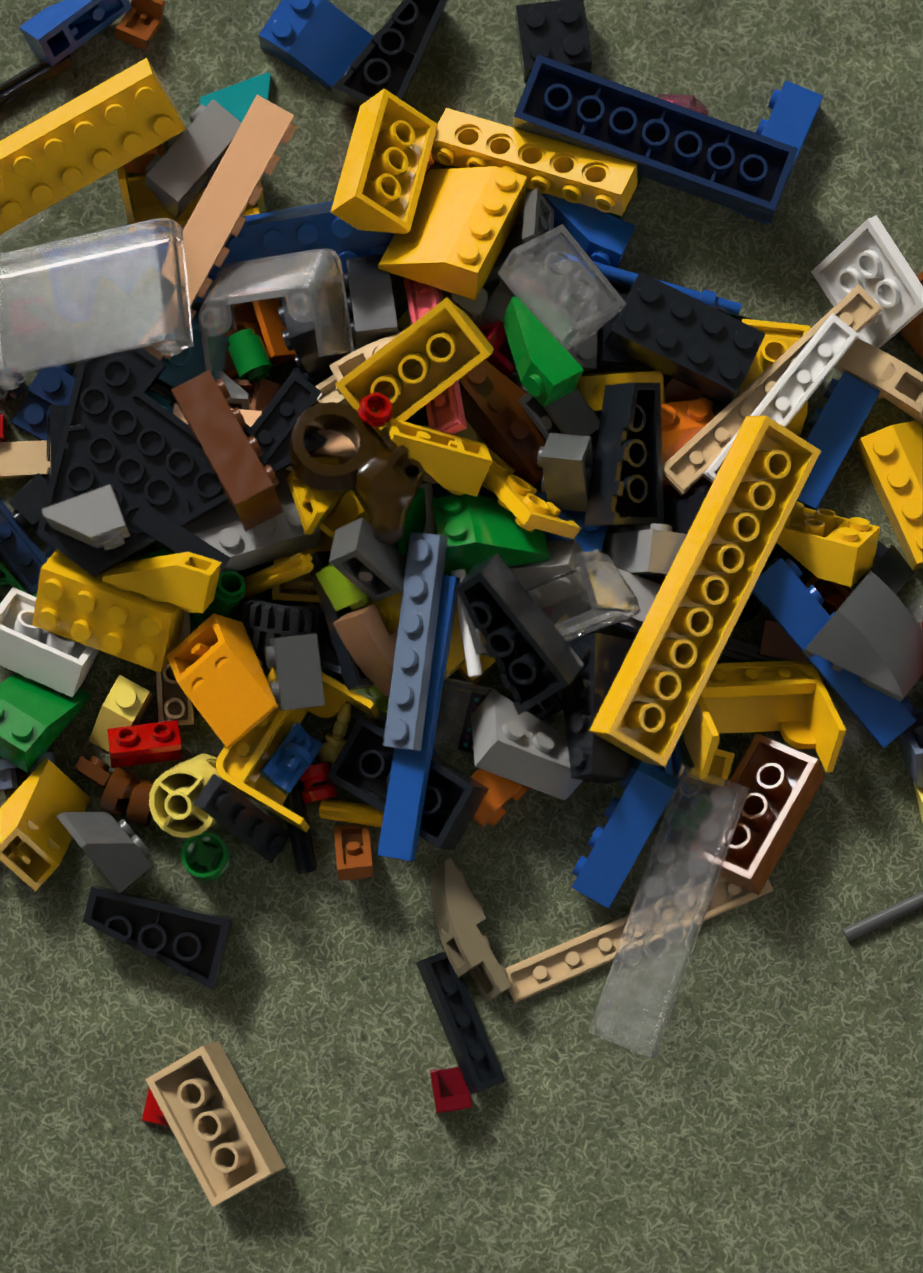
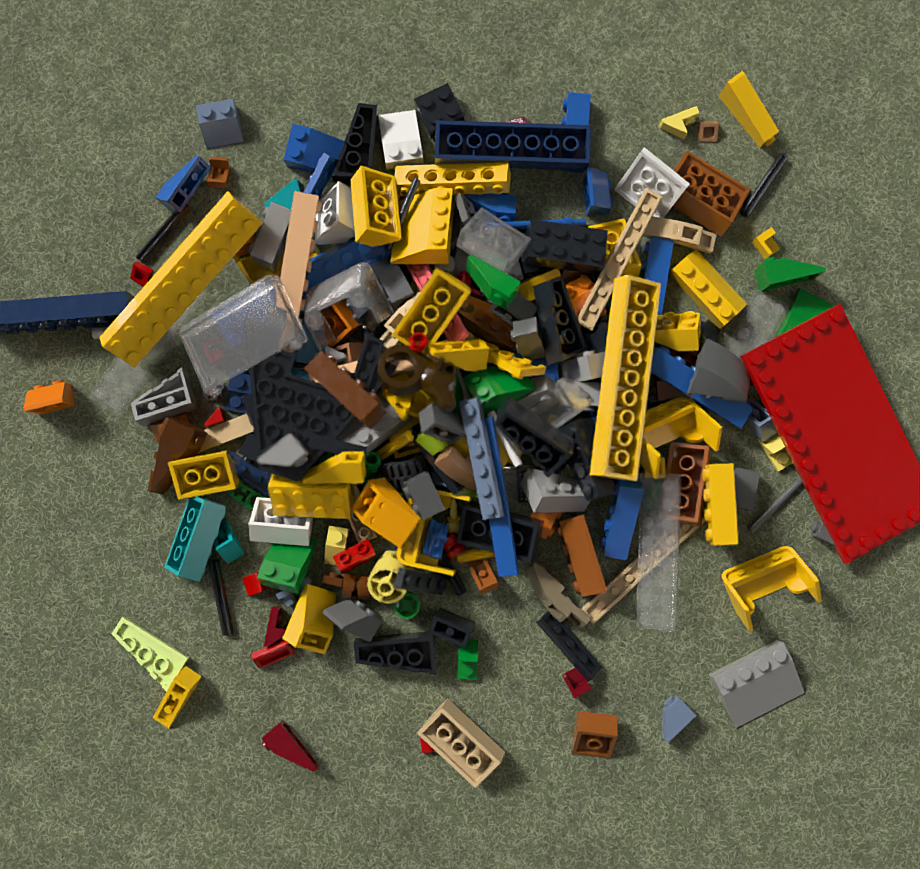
camera: 20 degrees left, 5 degrees up
green brick [228,328,272,383] -> none
white tile [703,313,859,484] -> none
none -> blue plate [303,153,338,198]
none -> white slope [315,181,355,245]
none -> white slope [378,110,424,170]
none -> black bar [384,178,421,251]
none -> black brick [429,608,476,648]
none -> green slope [457,639,479,680]
none -> dark orange slope [556,515,607,597]
none -> dark orange slope [572,711,618,759]
none -> blue slope [583,168,614,216]
none -> sand blue slope [662,695,696,743]
none -> yellow slope [702,464,738,545]
none -> light grey slope [709,640,805,728]
none -> yellow windscreen [722,546,822,632]
none -> dark grey brick [734,468,760,511]

